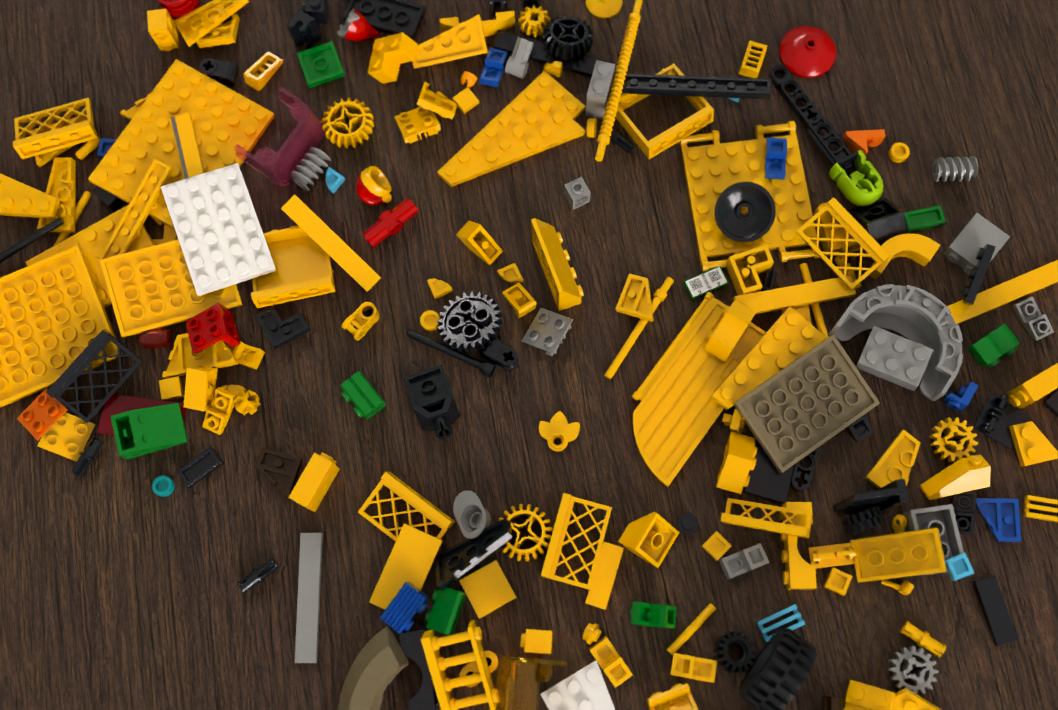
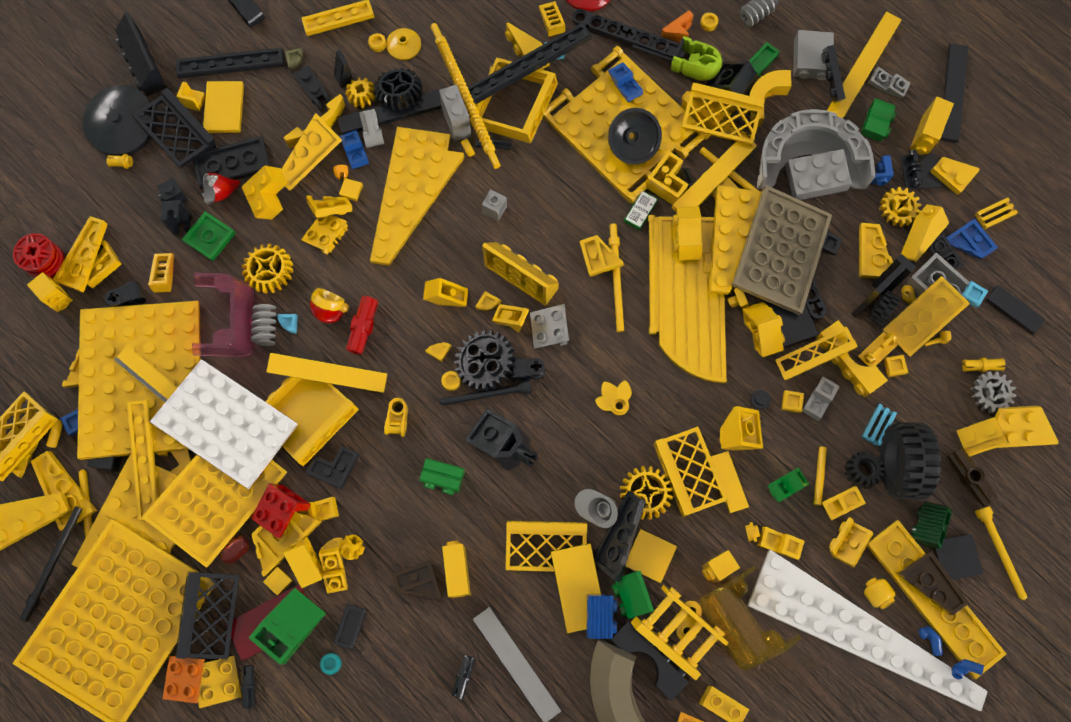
camera: 40 degrees left, 0 degrees up
yellow tile [542,61,562,78] -> none
none -> yellow slope [505,22,550,70]

